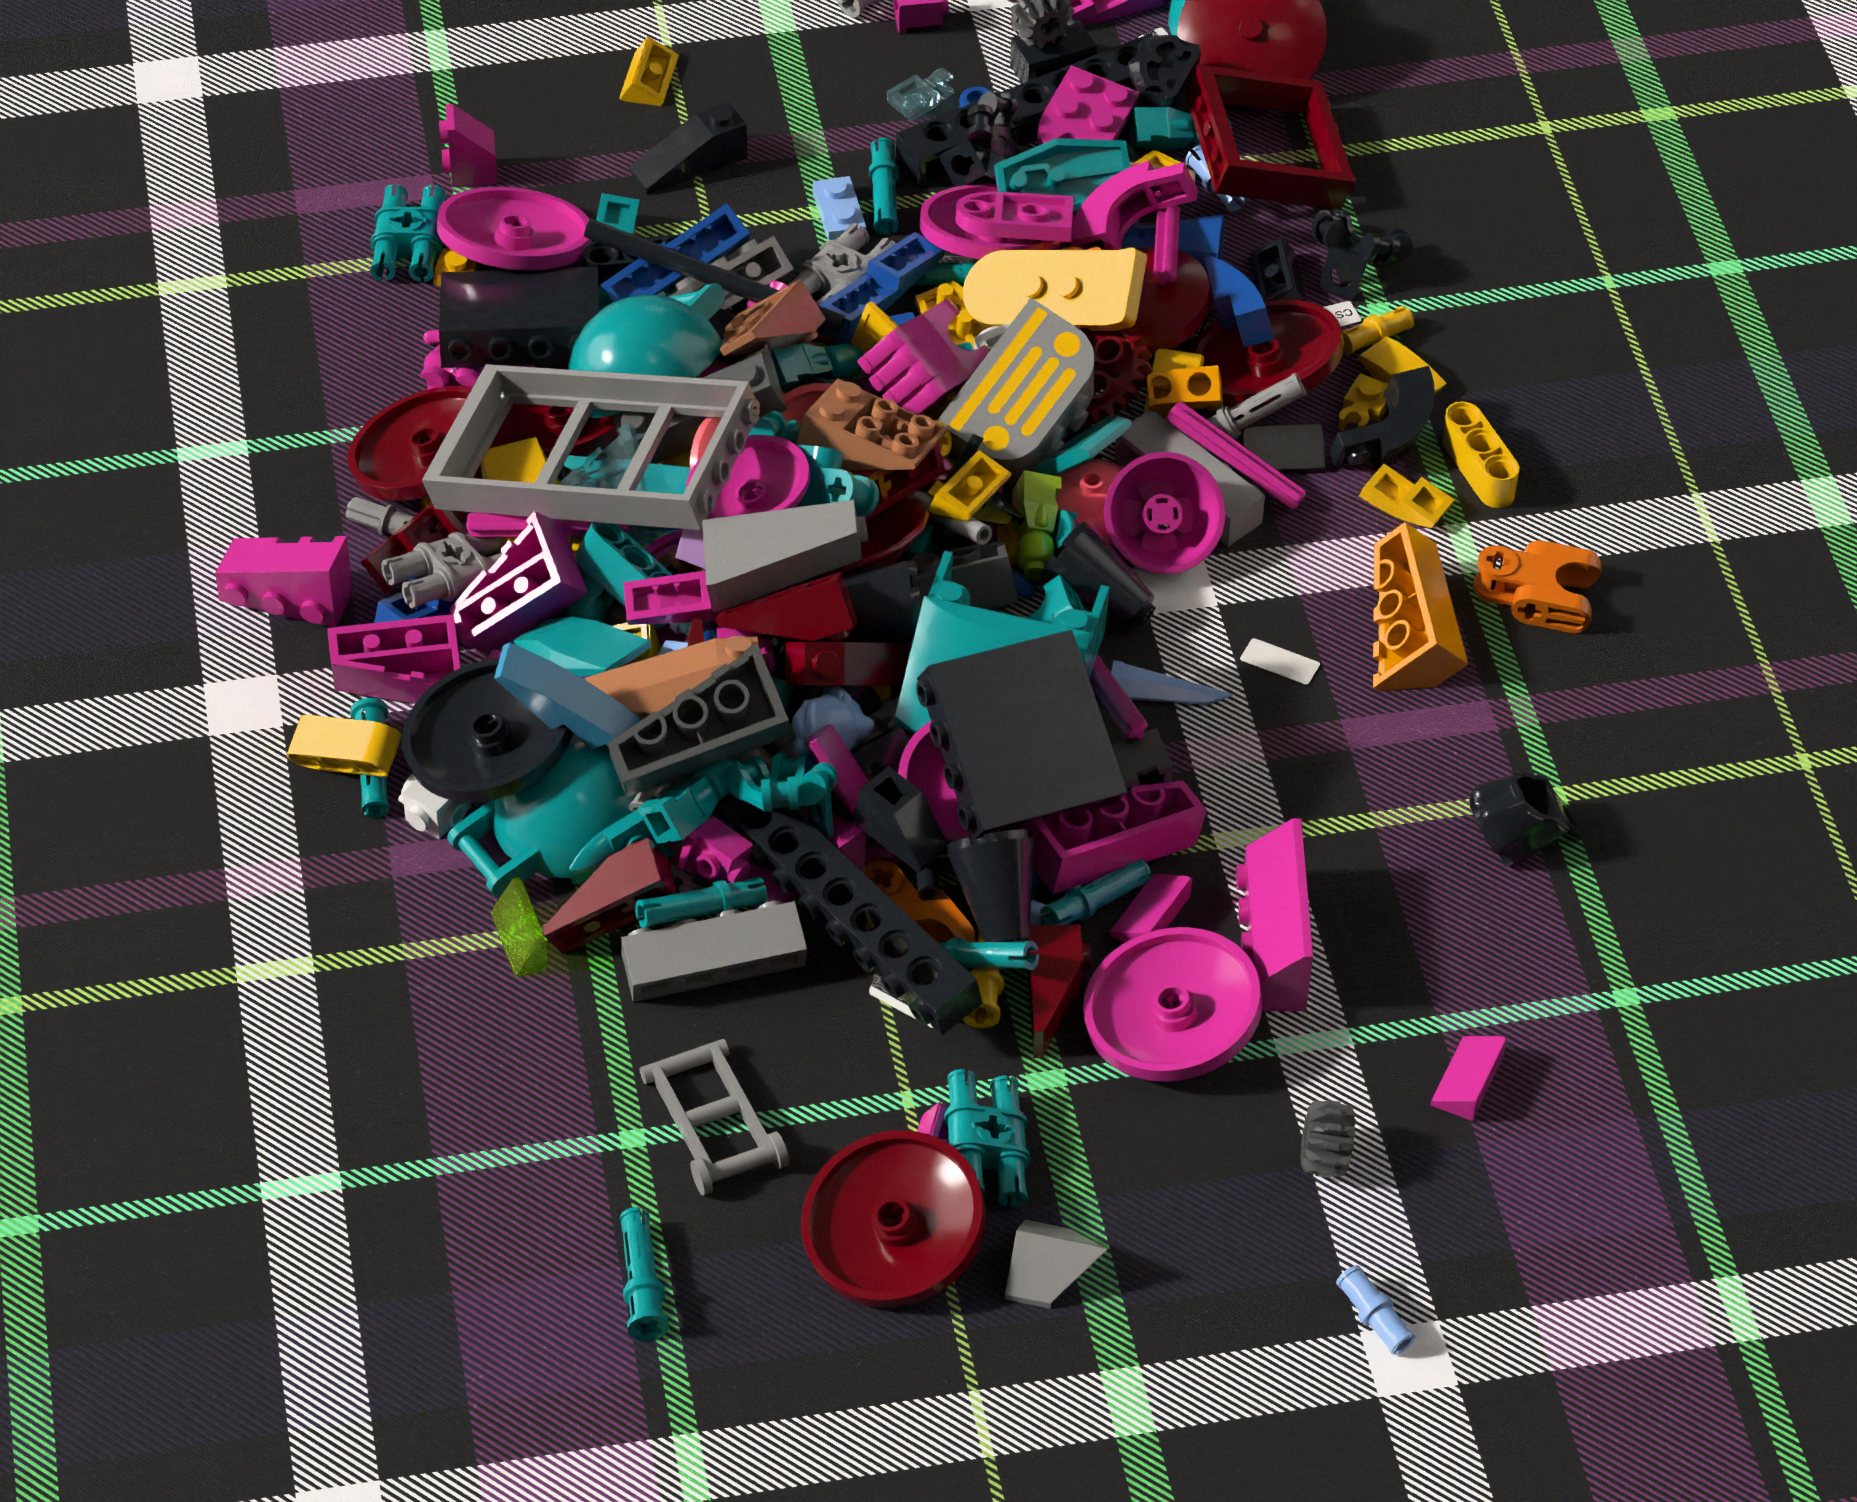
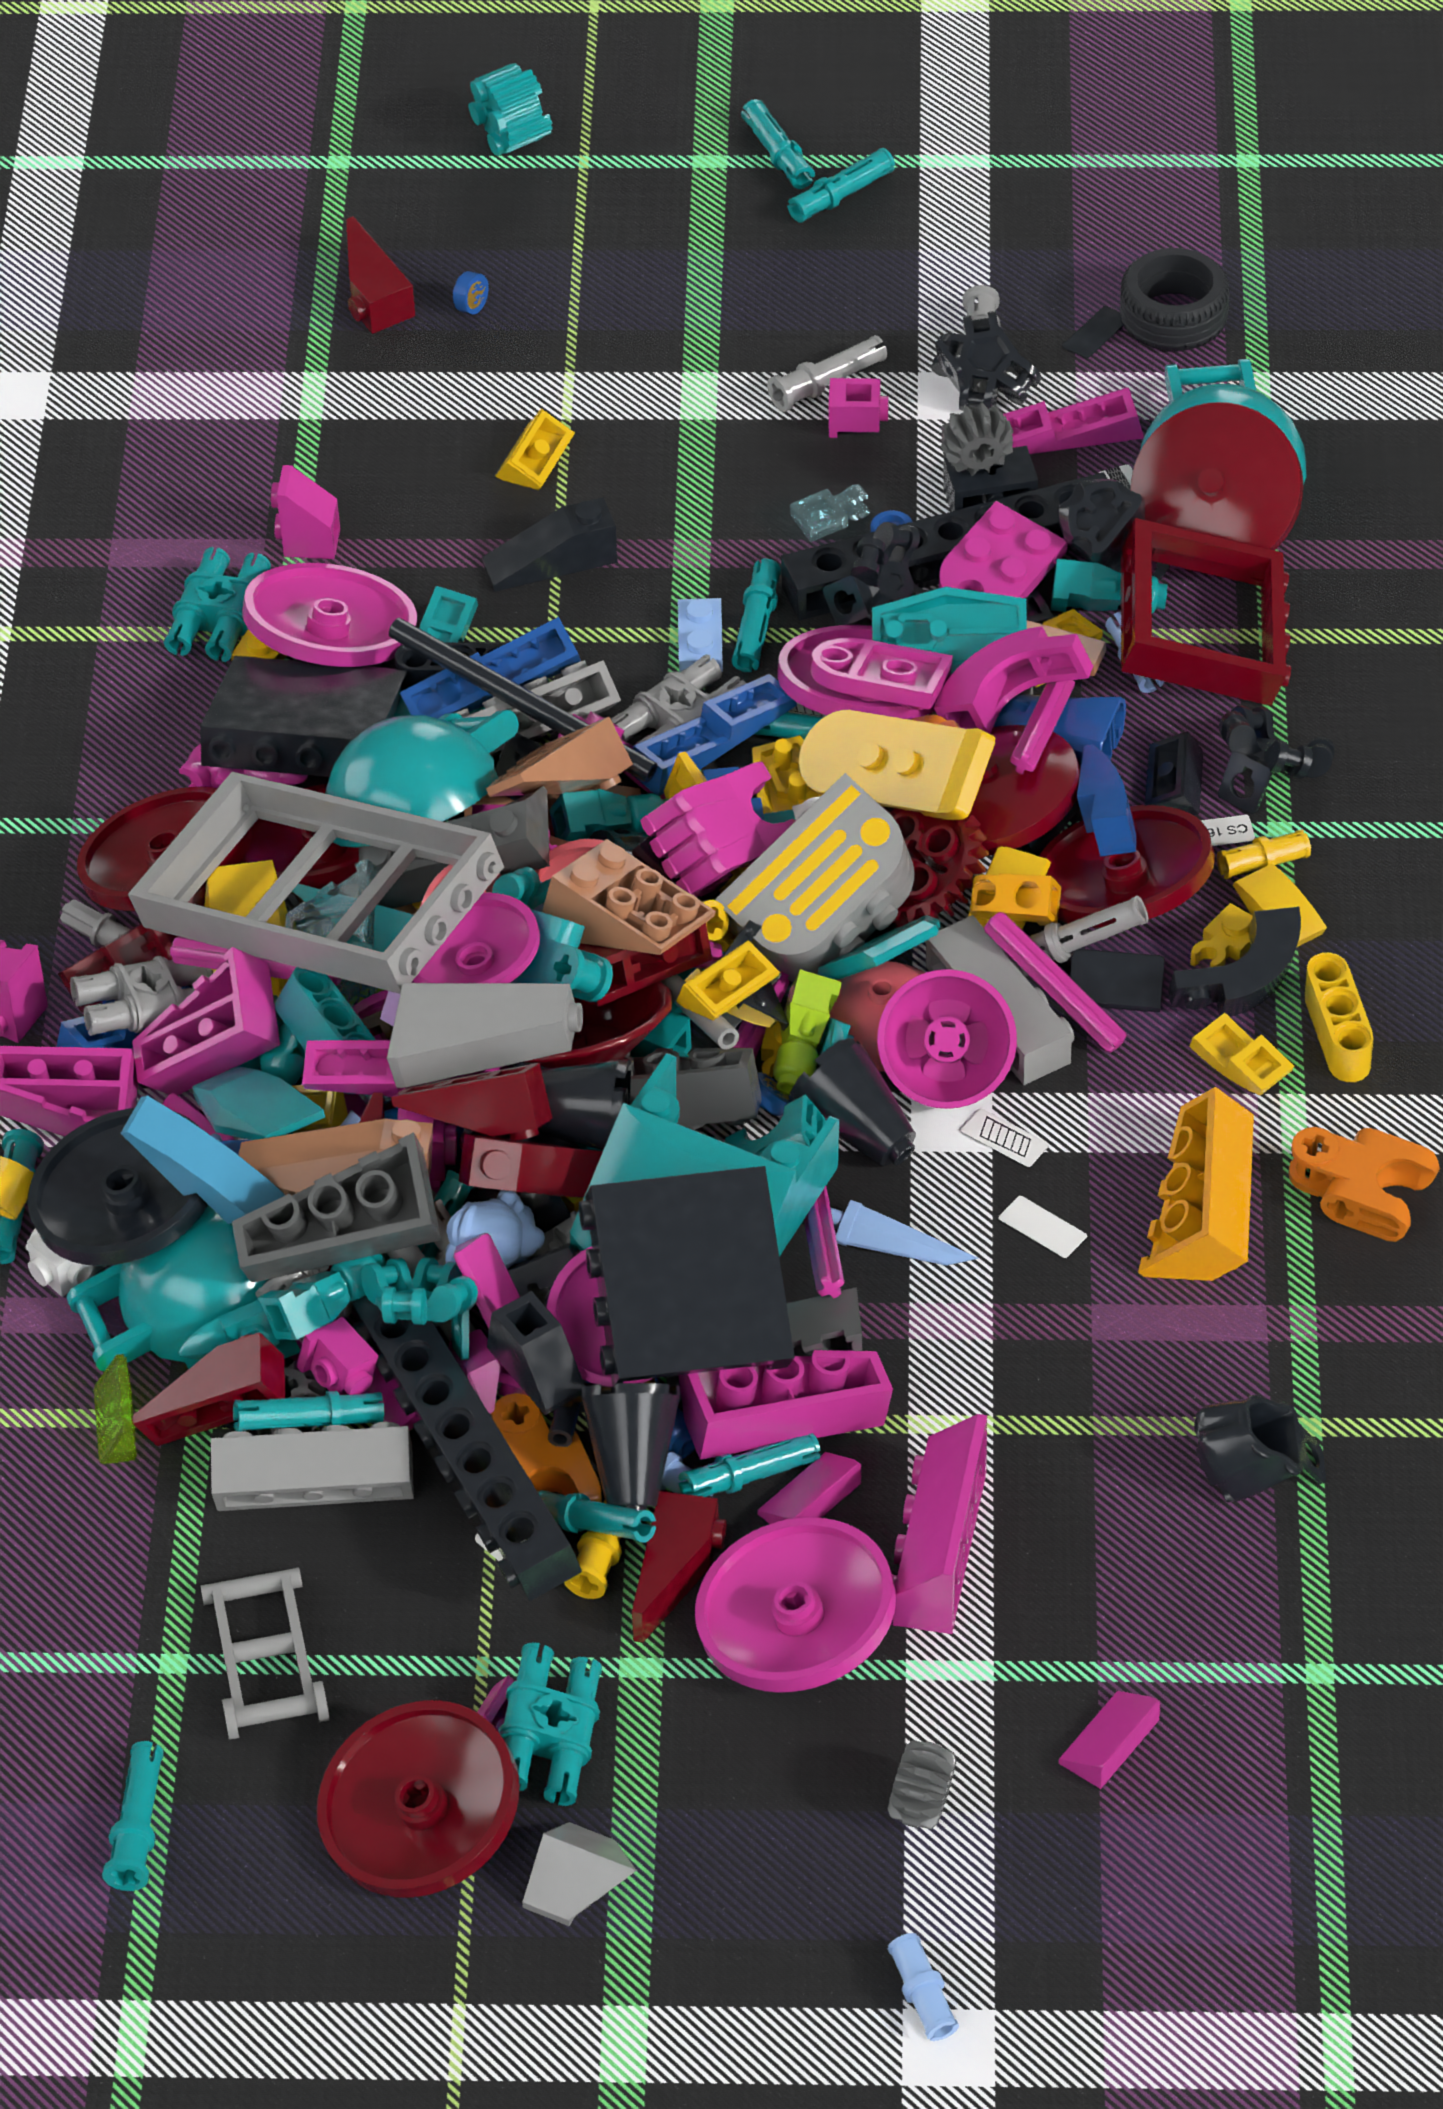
camera: 15 degrees right, 0 degrees up
none -> white sticker [961,1108,1049,1167]

